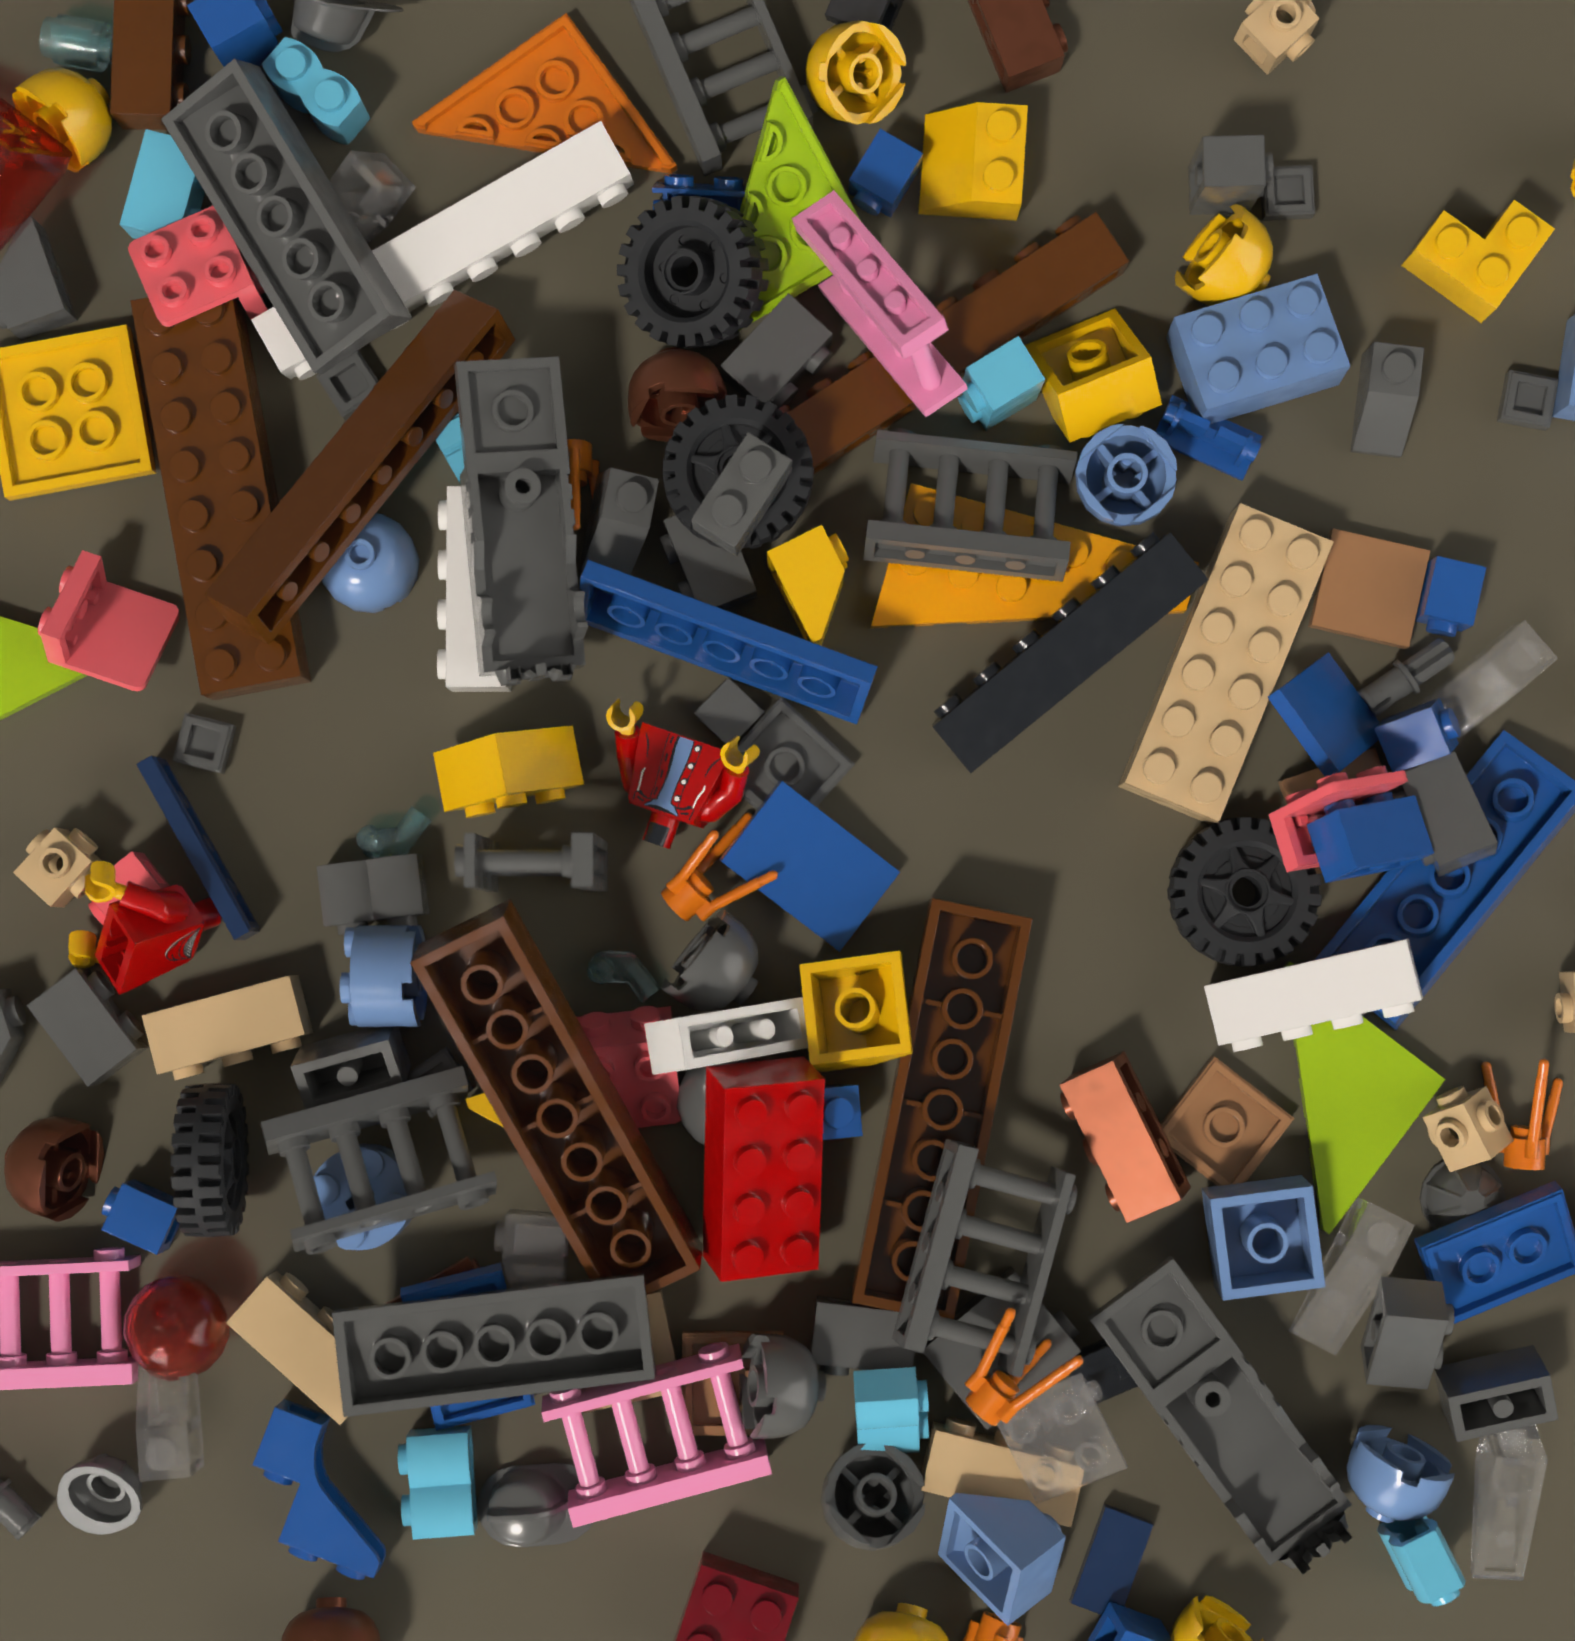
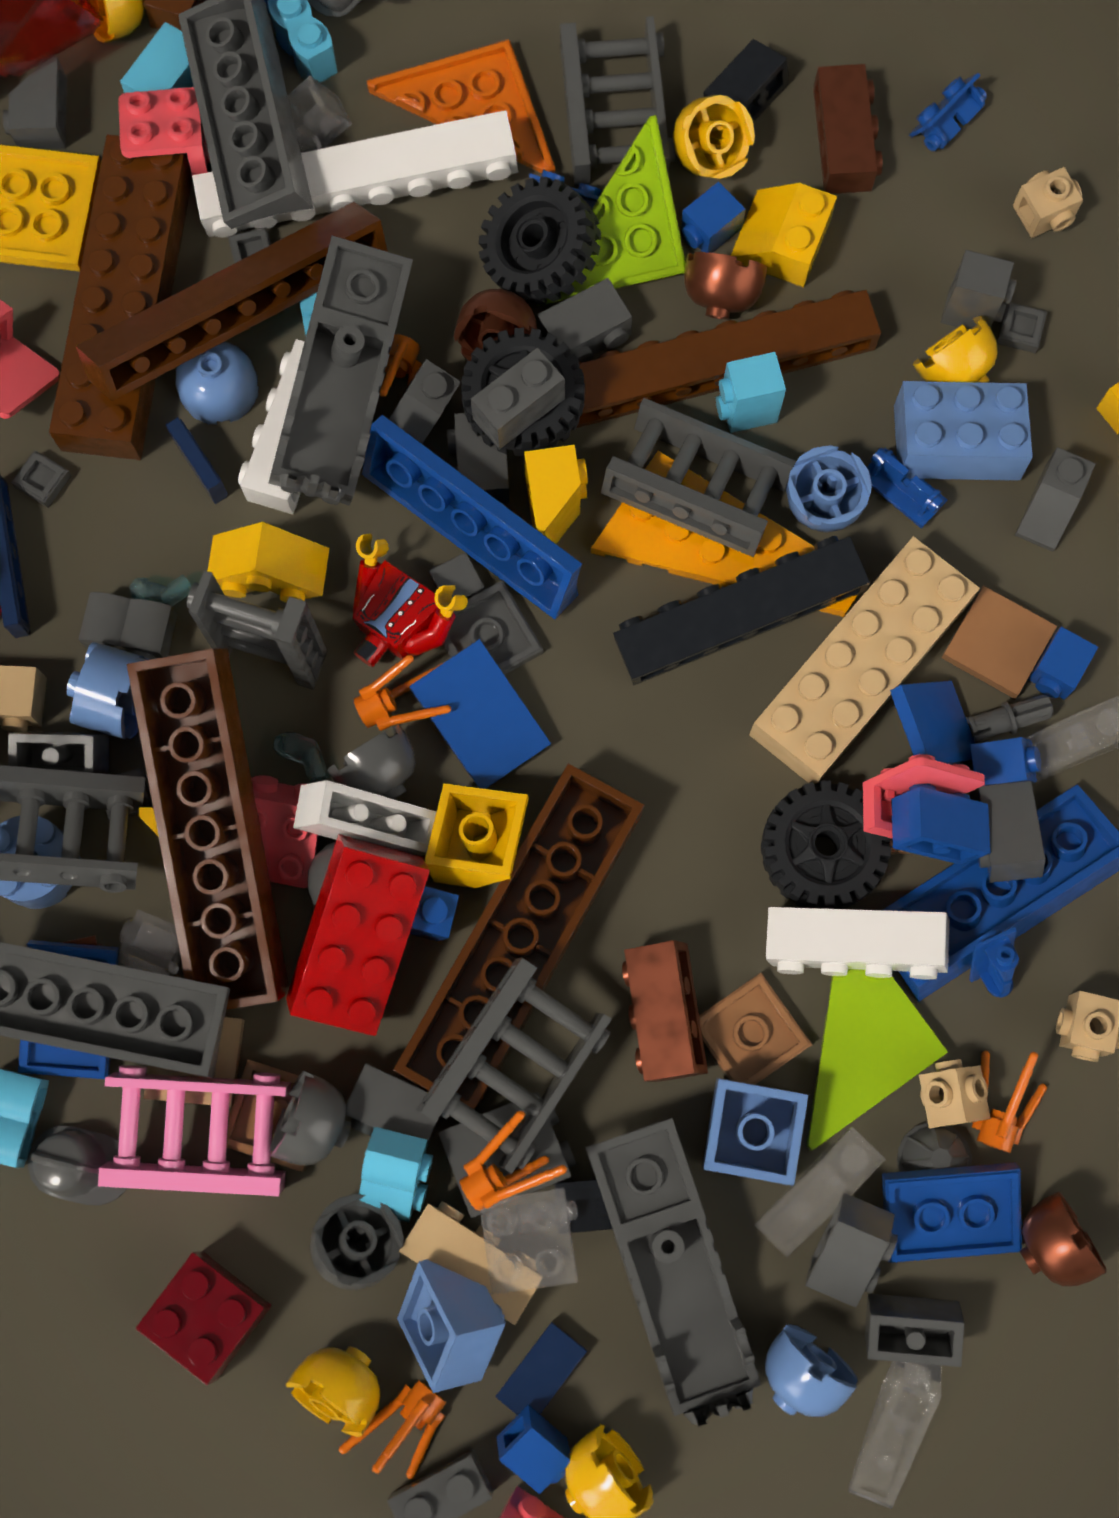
camera: 15 degrees right, 10 degrees down
bright pink fence [792,190,968,417] -> none
yellow slope [1025,308,1162,442] -> none
medium azure brick [1377,1516,1466,1606] -> none
none -> dark blue tile [166,417,228,504]
none -> copper cylinder [684,252,767,320]
none -> blue hinge [969,927,1019,997]

